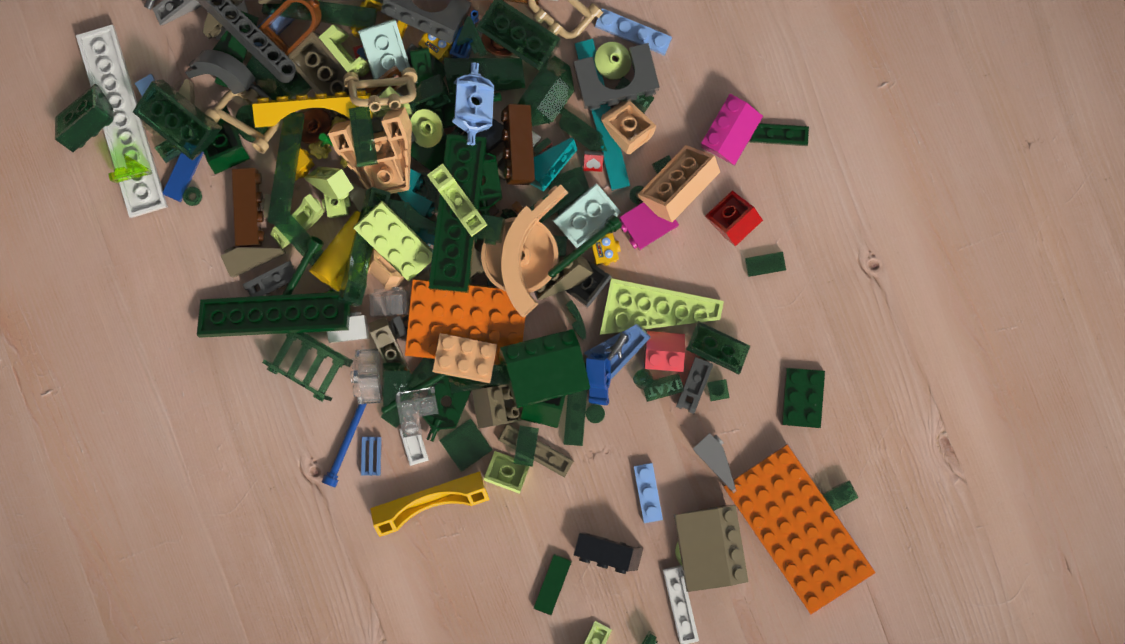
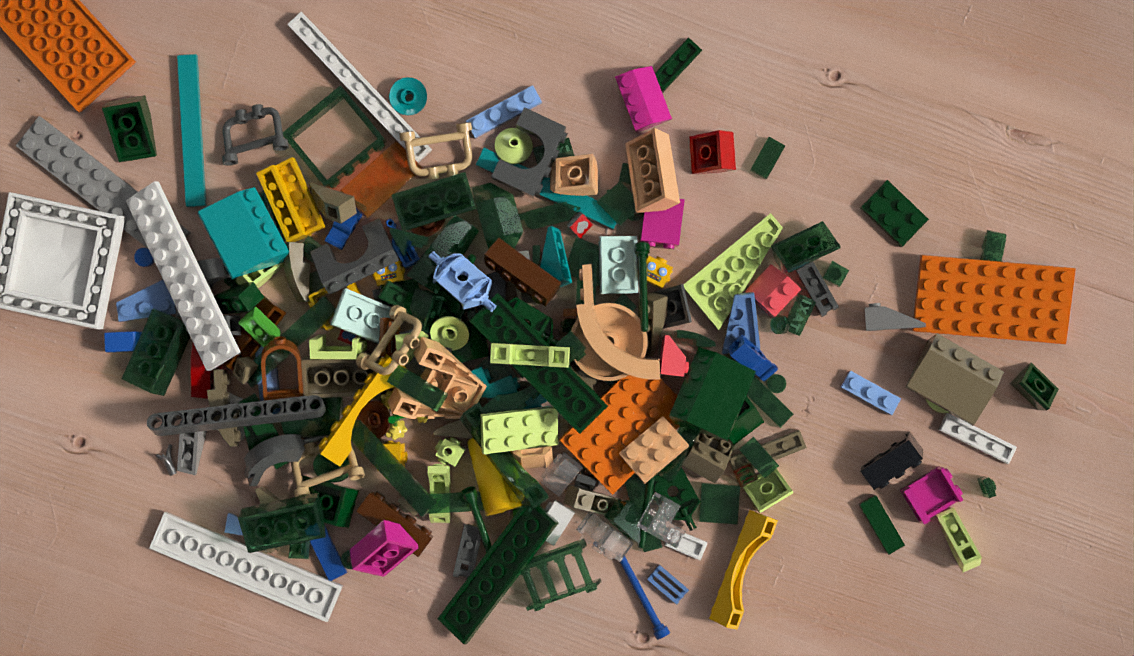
camera: 50 degrees left, 0 degrees up
clear green slope [55,84,114,152] -> none
clear neon green slope [108,154,153,183] -> none
dark tan slope [221,246,286,278] -> none
yellowish green slope [304,167,354,200] -> none
flat silver bar [605,333,628,360] -> none
none -> dark pink slope [350,520,418,577]
none -> clear green piece [597,181,636,226]
none -> coral slope [660,335,689,377]
none -> tile [733,463,758,488]
none -> dark pink panel [900,466,963,525]
none -> dark green slope [1010,363,1059,411]

